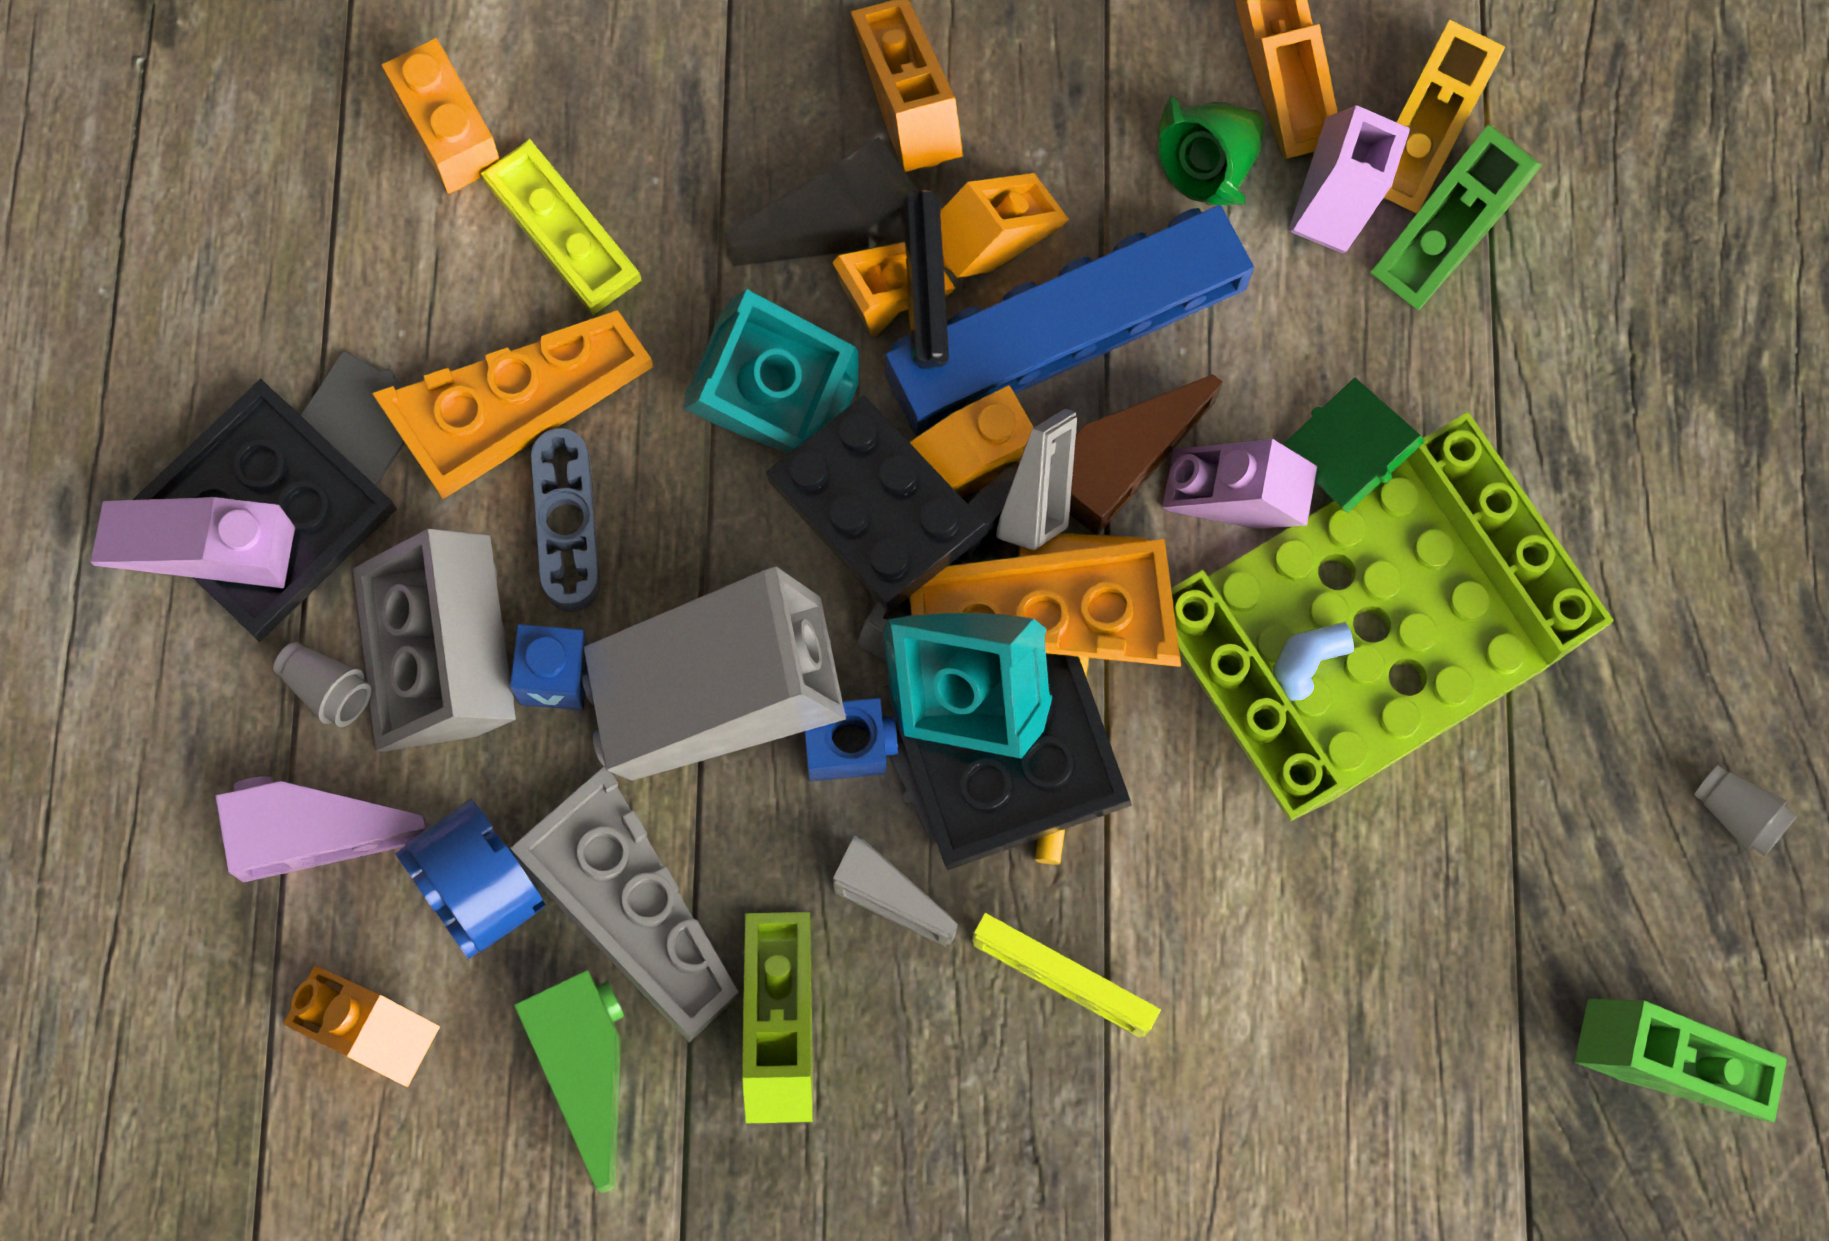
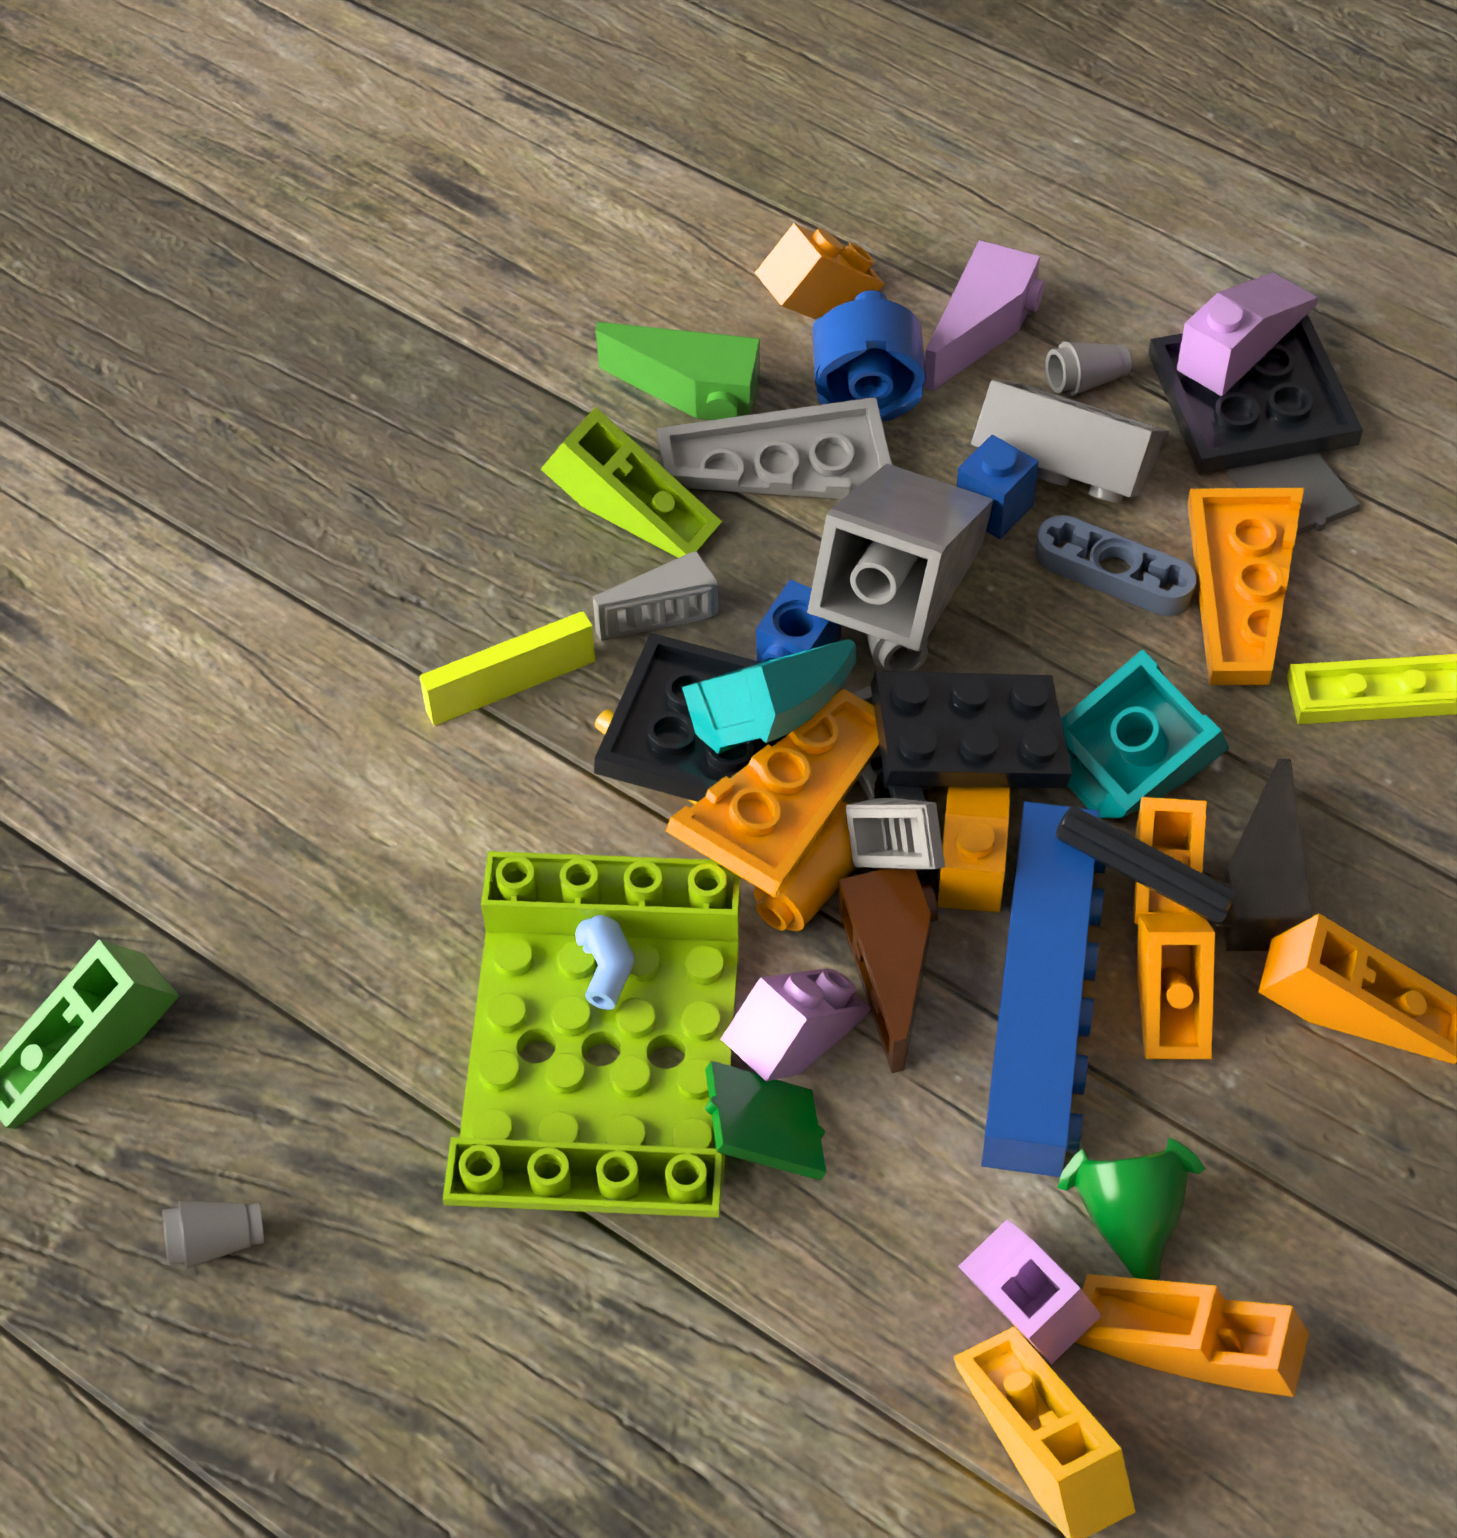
camera: 130 degrees right, 20 degrees down
bright green slope [1370,124,1543,310] -> none

